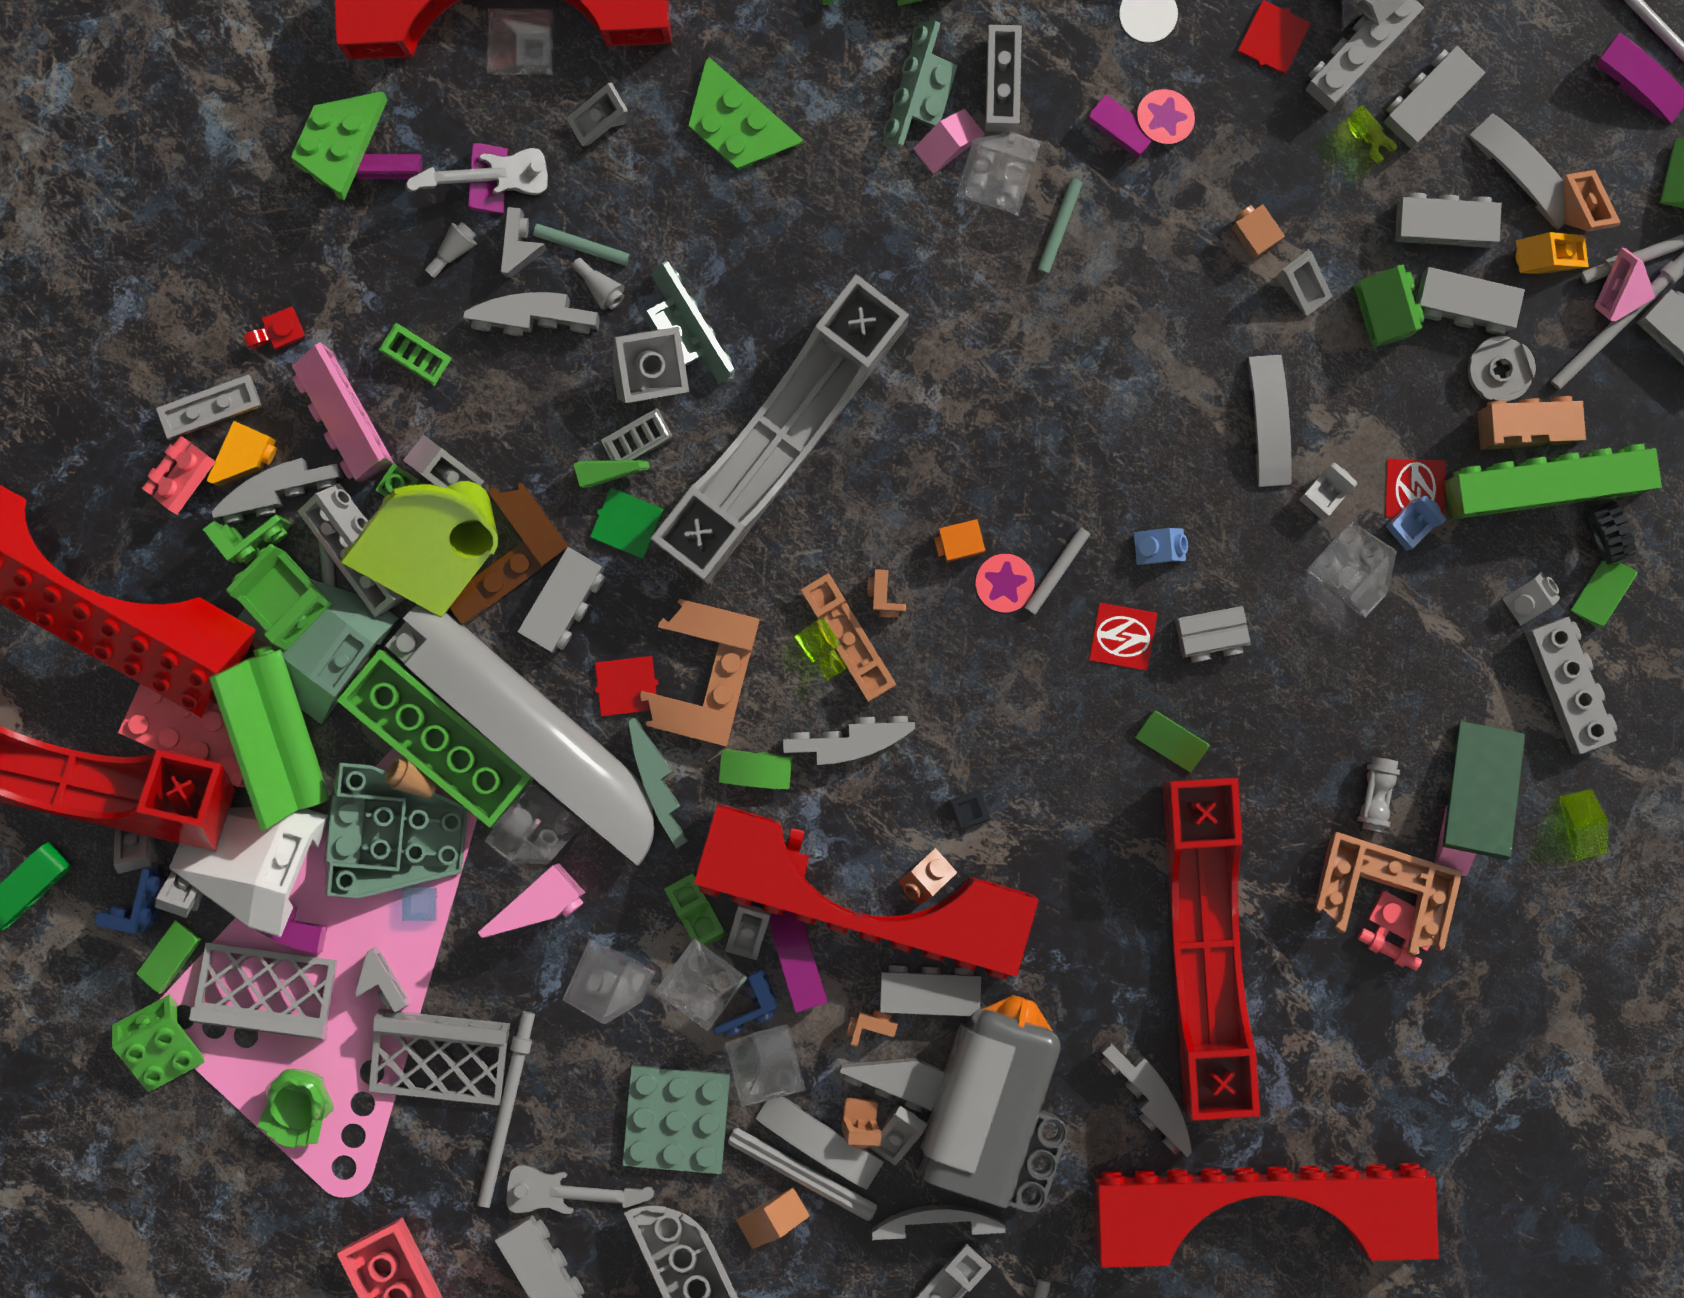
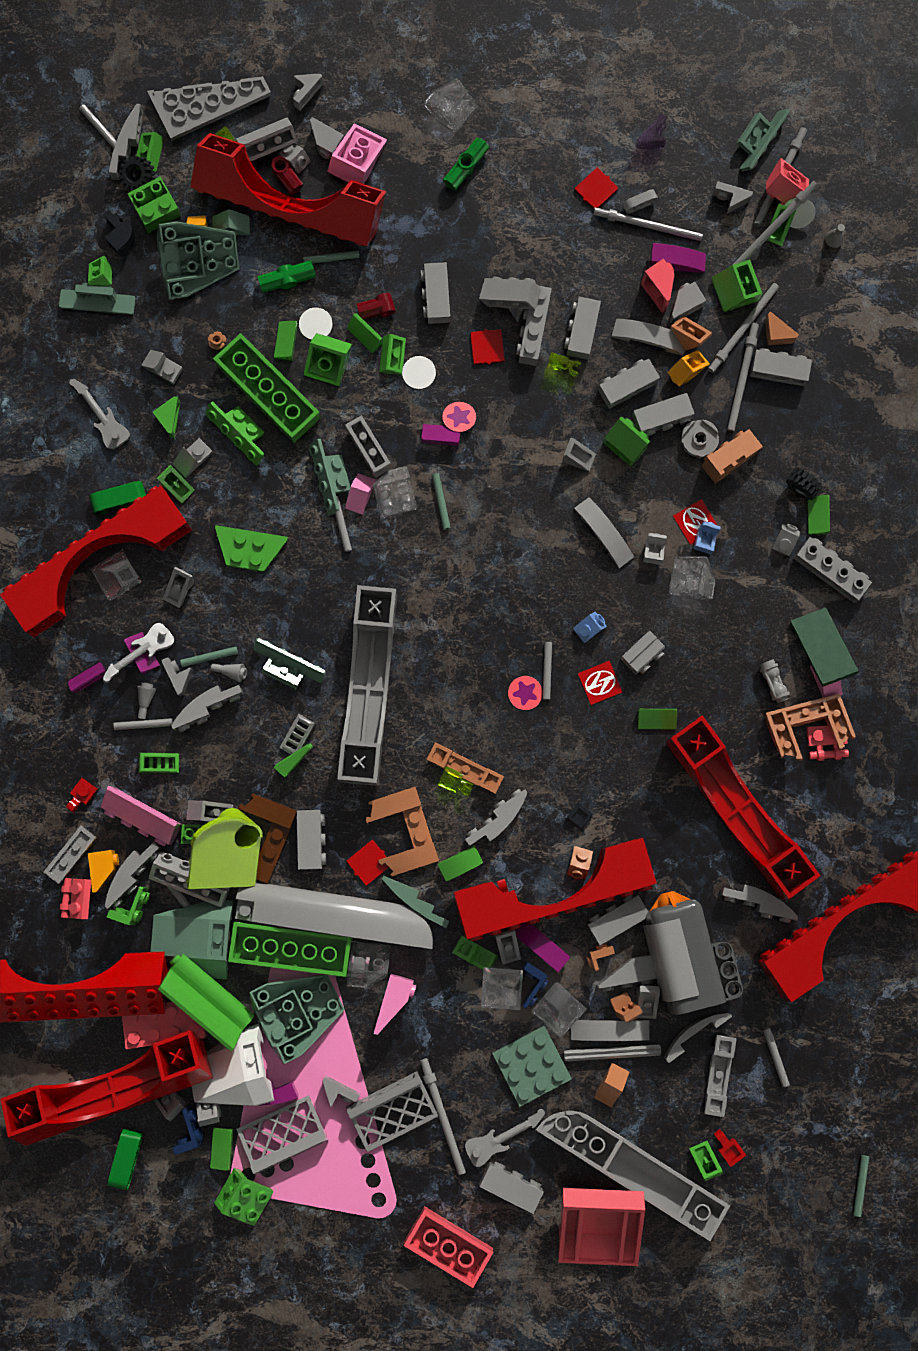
camera: 40 degrees left, 5 degrees down
bright green panel [226,544,333,650] -> none
bright green hair [257,1068,334,1148] -> none
bright green wing [291,92,387,200] -> none
medium nougat cone [385,758,437,799] -> none
clear light blue tile [402,887,437,921] -> none
clear slope [562,940,656,1024] -> none
green piece [590,488,664,559] -> none
light grey slope [612,326,689,403] -> none
nougat bracket [867,569,906,618] -> none
orange brick [934,519,985,563] -> none
nougat brick [1232,204,1285,260] -> none
bright green brick [1444,444,1662,520] -> none
clear neon green slope [1559,789,1609,860] -> none
bright pink slope [1594,248,1655,321] -> none
none -> light grey bar [114,719,173,730]
none -> light grey bar [335,496,352,552]
none -> coral slope [641,259,674,313]
none -> light grey slope [670,282,706,324]

